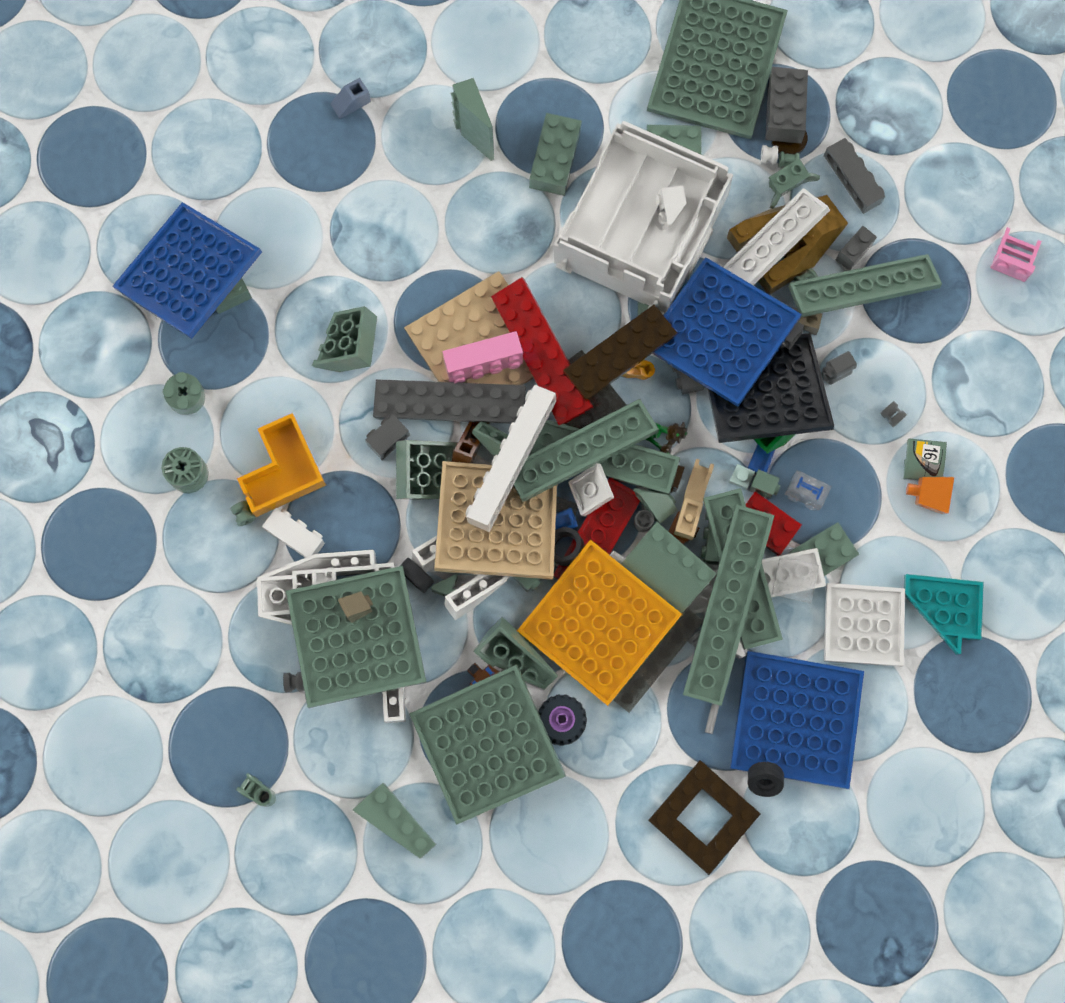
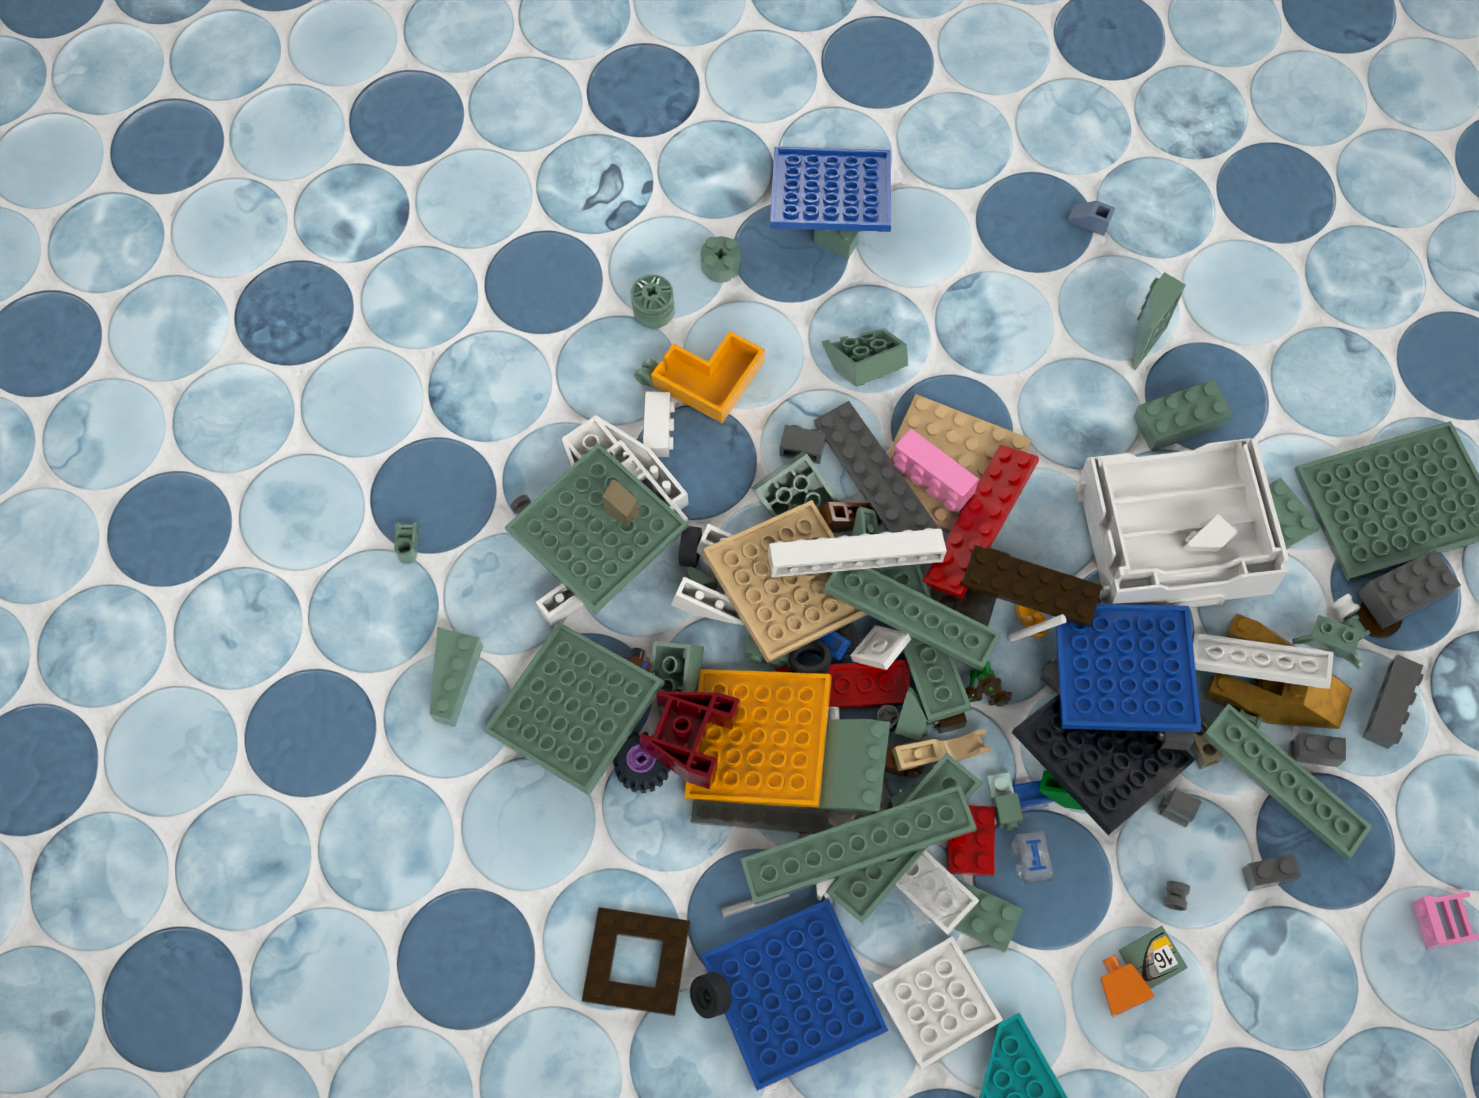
camera: 60 degrees right, 10 degrees down
none -> dark red wedge [639,691,740,789]
none -> white bar [1008,614,1066,642]
none -> dark grey brick [1242,854,1301,891]

